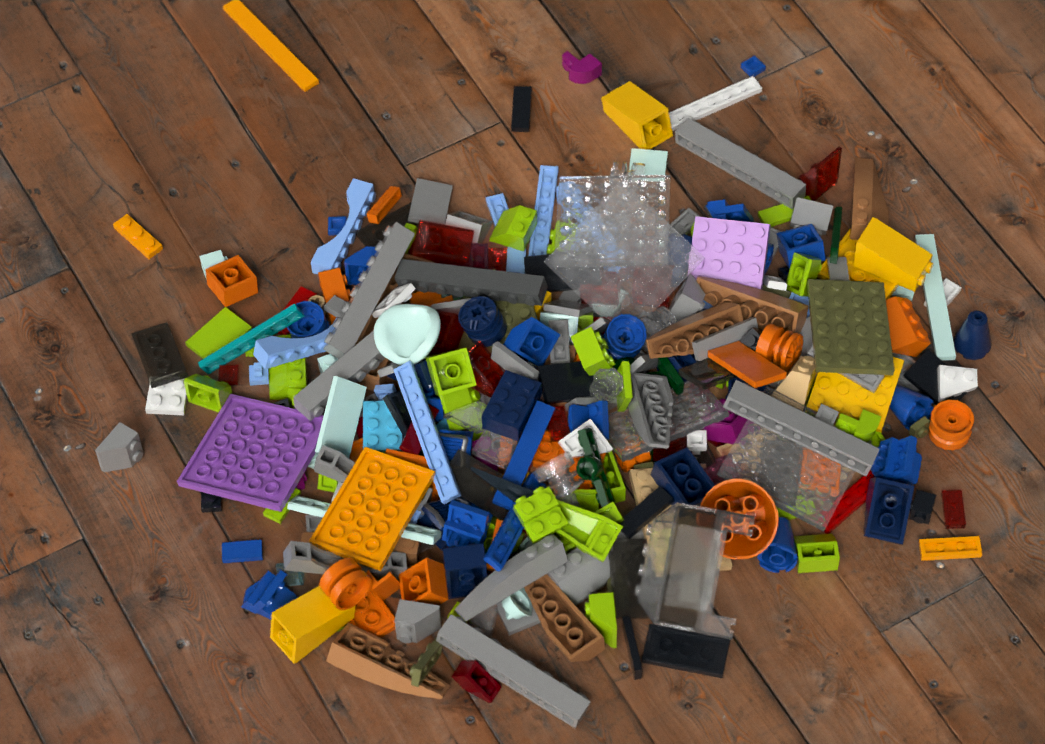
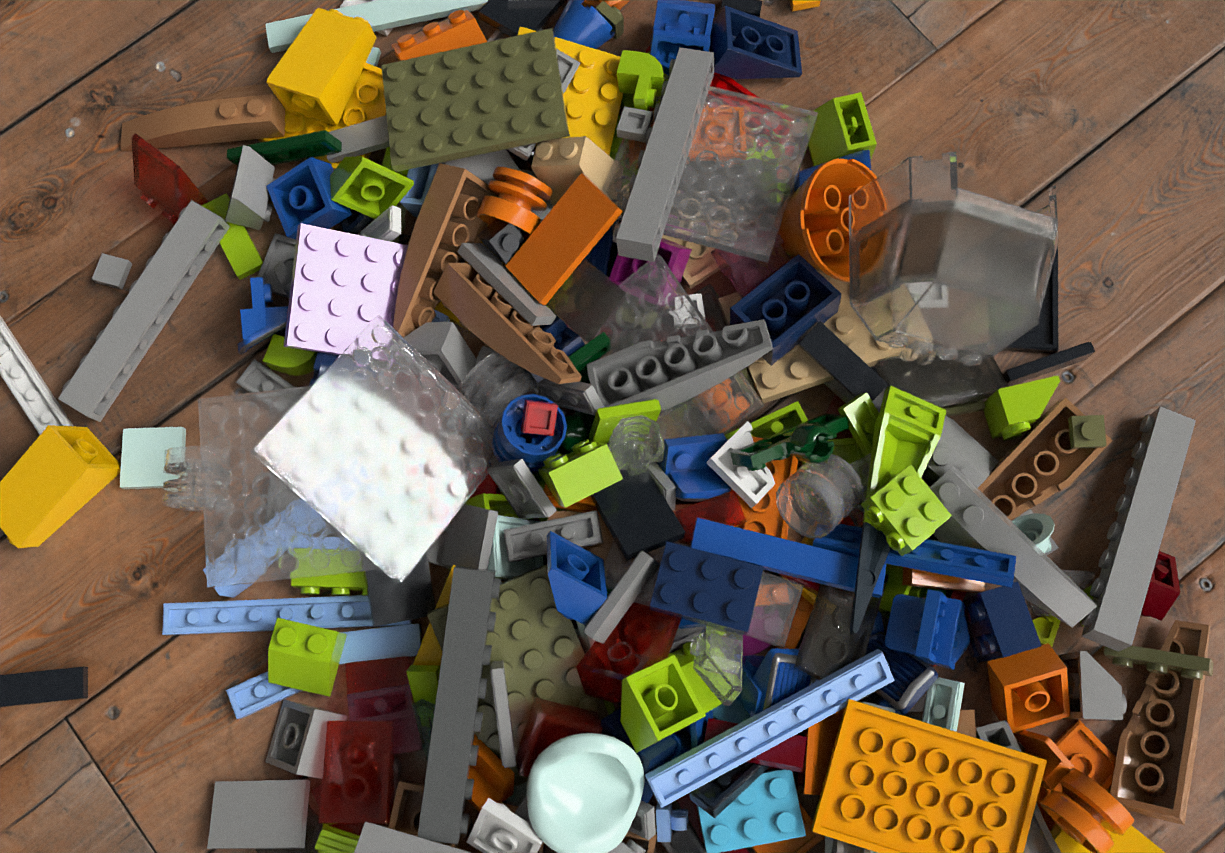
camera: 95 degrees left, 20 degrees up
dark blue wheel [458,296,507,347] -> none
none -> light grey tile [92,253,132,290]
none -> red tile [521,400,558,436]
none -> olive plate [1068,415,1107,449]

